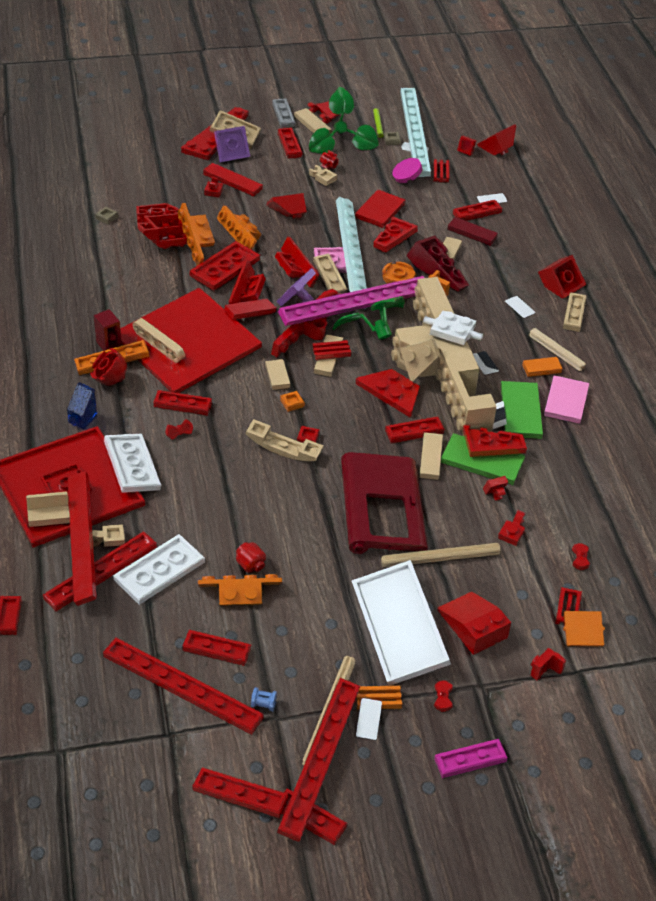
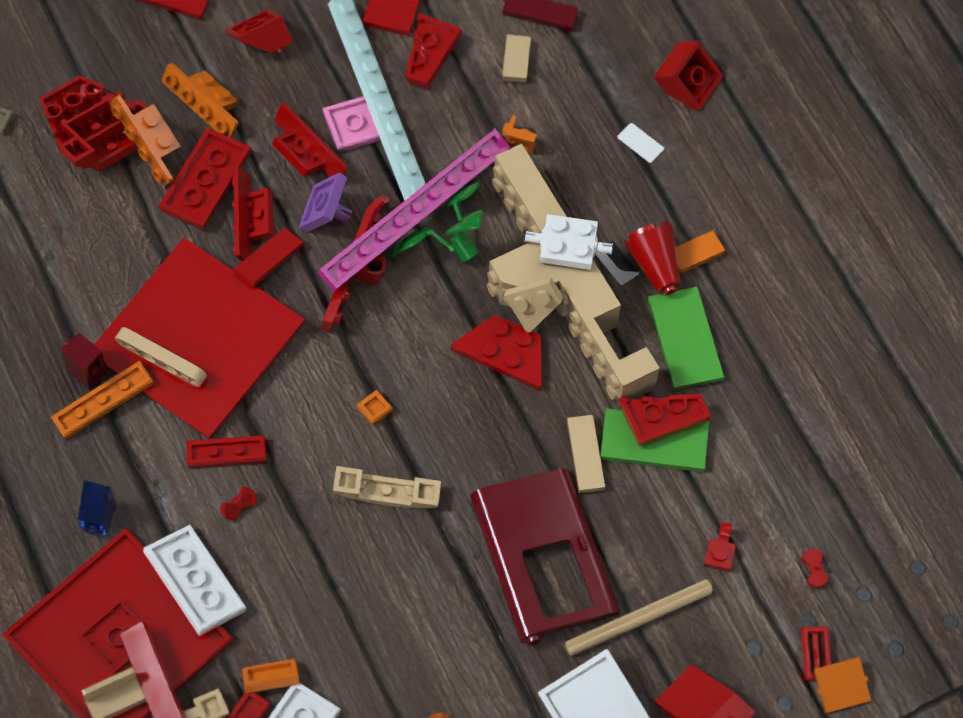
camera: 15 degrees left, 20 degrees up
red cylinder [90,348,127,386] -> none
red tile [204,177,223,198] -> none
red head [236,542,266,573] -> none
tan tile [265,359,290,390] -> none
red tile [297,426,320,443] -> none
tan tile [313,253,348,294] -> none
red tile [313,340,351,360] -> none
tan tile [314,335,343,377] -> none
orange tile [382,262,416,284] -> none
red tile [385,416,445,443] -> none
dark red wedge [406,235,469,291] -> none
red tile [483,476,508,501] -> none
sticker [493,401,507,429] -> none
tan axle [529,328,586,371] -> none
bright pink tile [544,376,589,424] -> none
tan tile [563,293,587,332] -> none
none -> orange tile [242,659,300,693]
none -> red cone [624,221,681,295]

